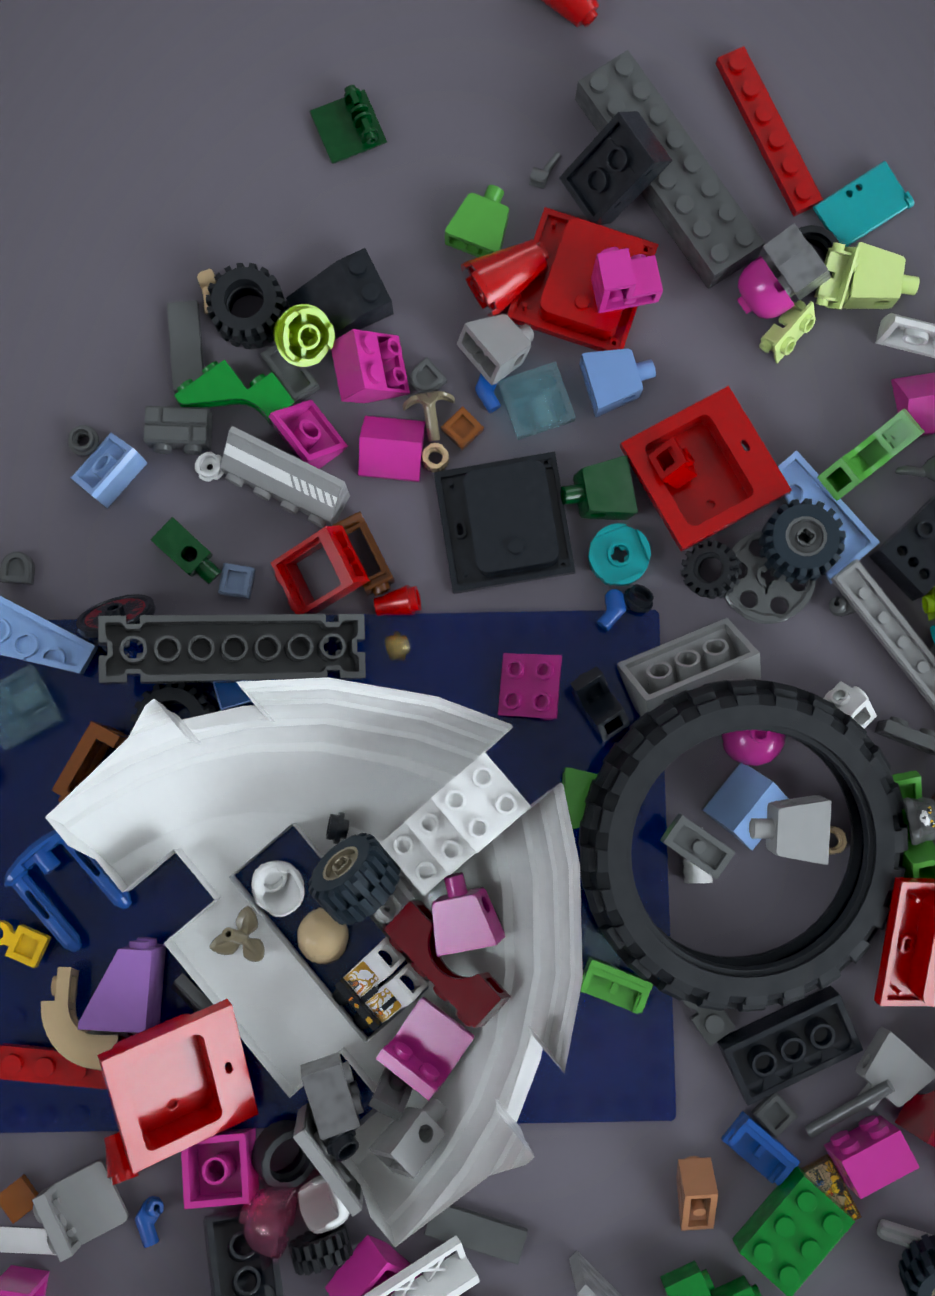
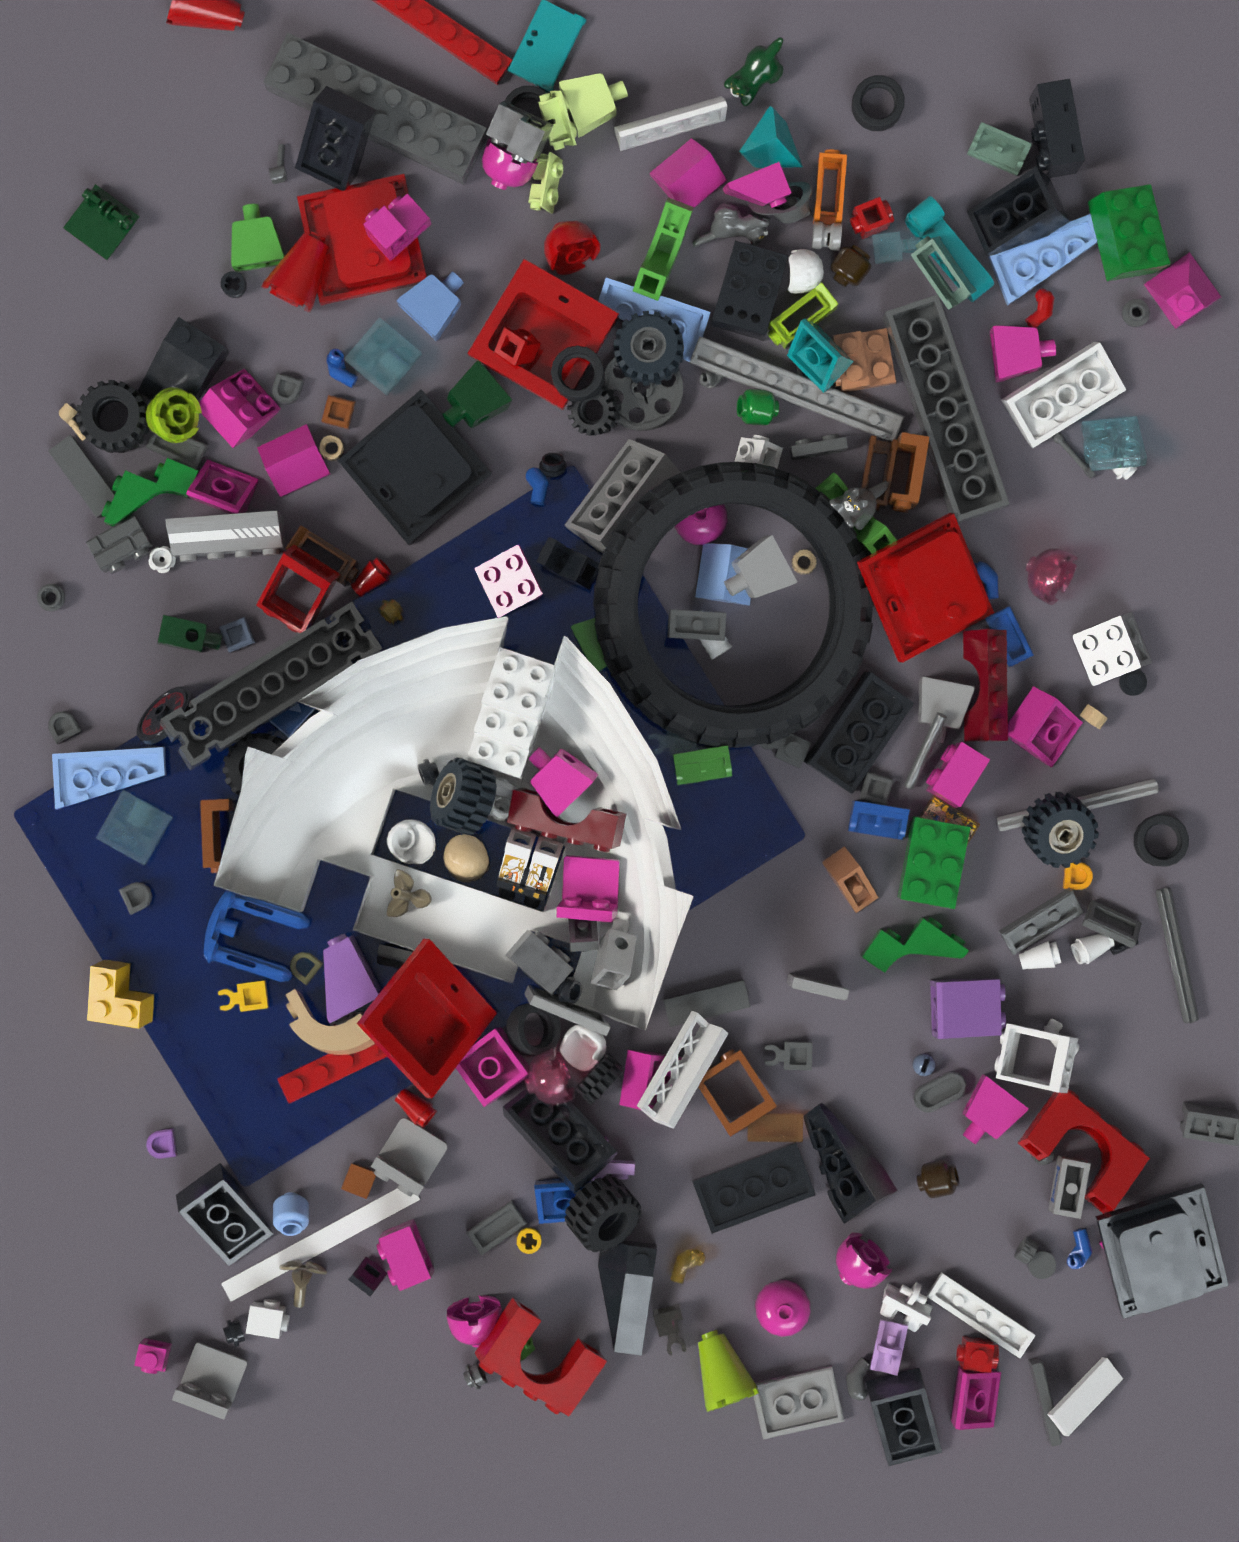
camera: 30 degrees left, 5 degrees up
light blue slope [71,432,147,509] -> none
blue arm [135,1196,164,1248] -> none
dark tan plant [402,391,455,442] -> none
light grey torso [457,314,534,385] -> none
teal plate [588,523,651,586] -> none
none -> black bush [220,271,247,298]
none -> olive tile [290,952,324,985]
none -> red cylinder [544,221,600,275]
none -> black tyre [551,345,605,402]
none -> green head [736,389,779,426]

